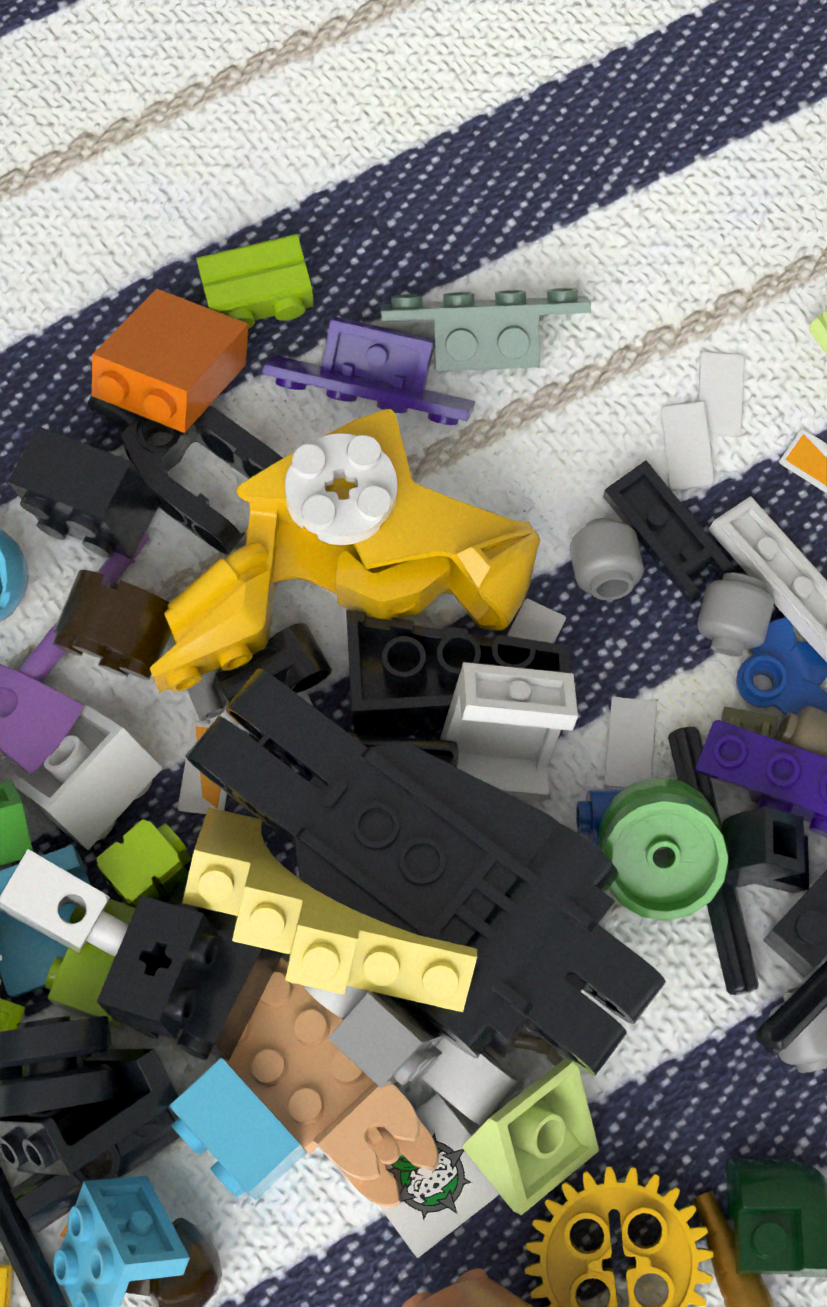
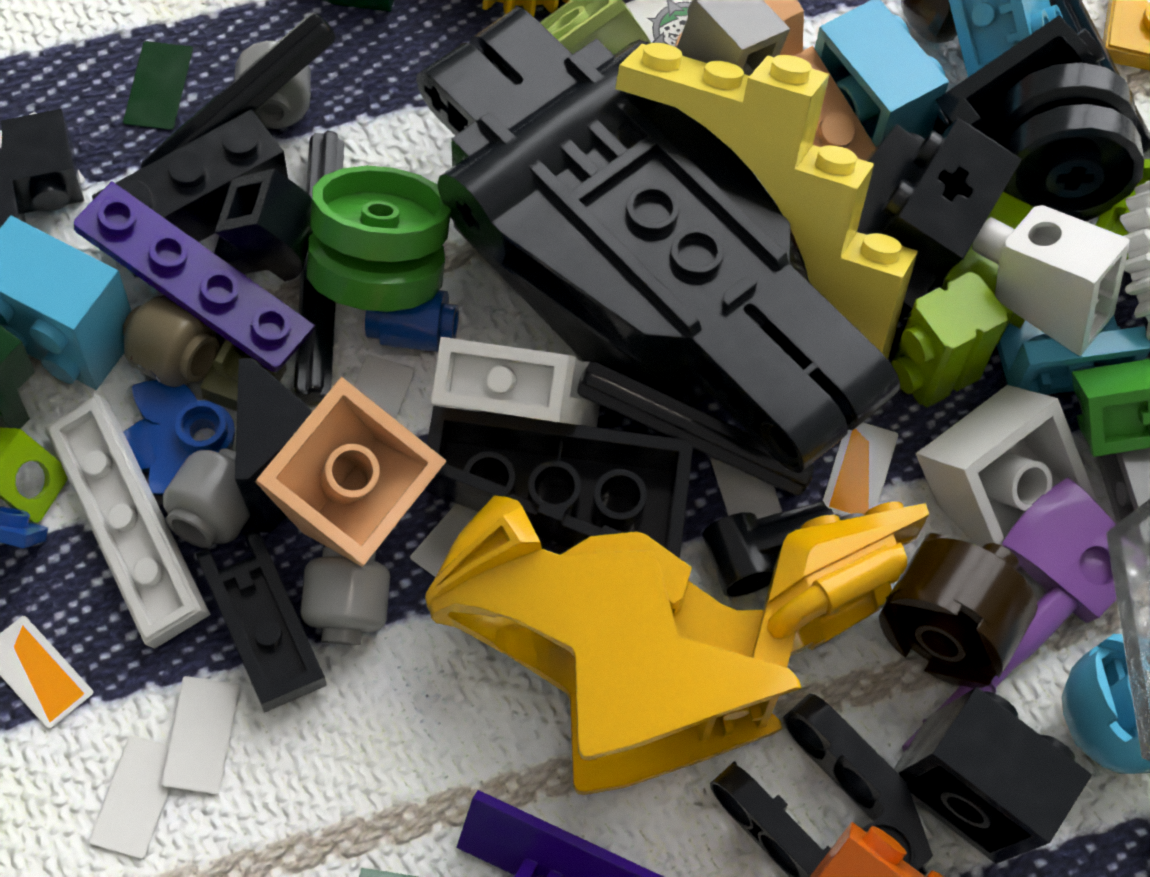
camera: 175 degrees left, 10 degrees down
white plate [285,433,397,545] -> none
none -> black slope [235,358,313,533]
none -> light nougat slope [255,376,446,567]

